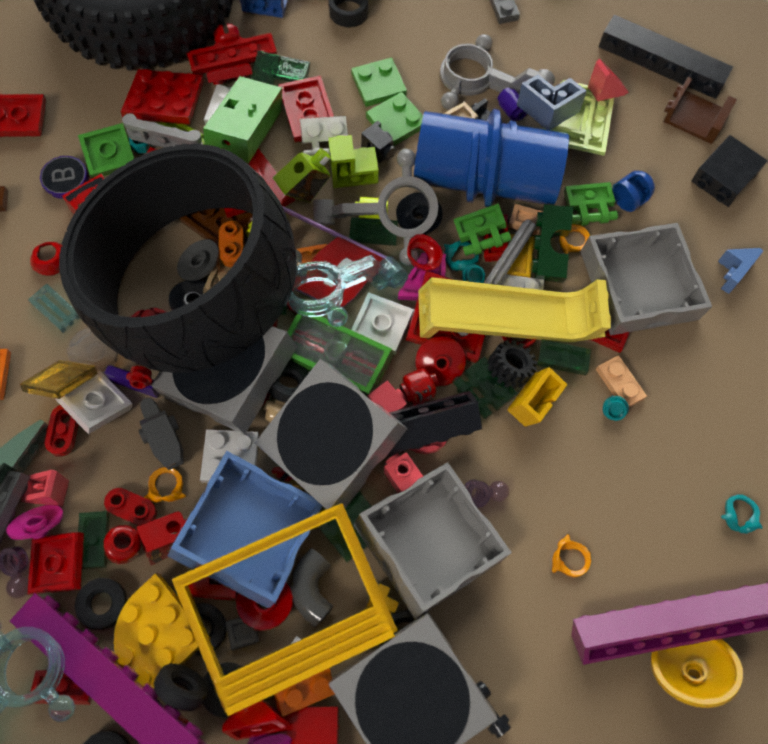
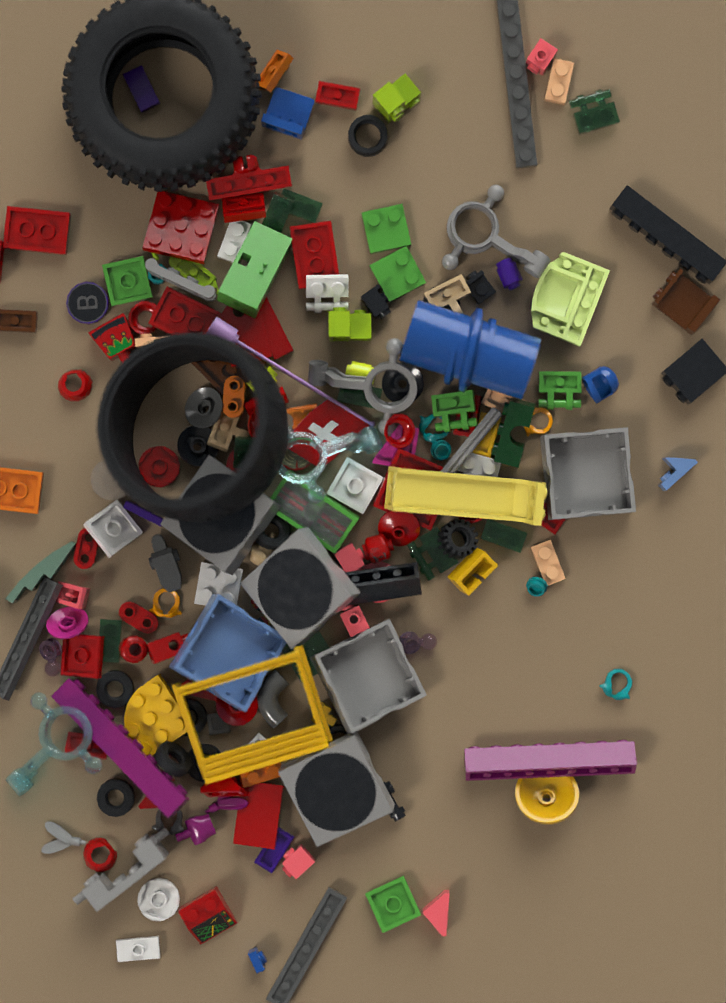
camera: 10 degrees right, 20 degrees up
clear yellow tile [20,360,98,399] -> none
clear light blue tile [28,284,80,333] -> none
red plate [126,366,153,389] -> none
lime torso [273,148,331,203] -> none
sand blue brick [517,74,587,130] -> none
light orange piece [552,534,591,577] -> none
coral slope [588,59,629,101] -> none

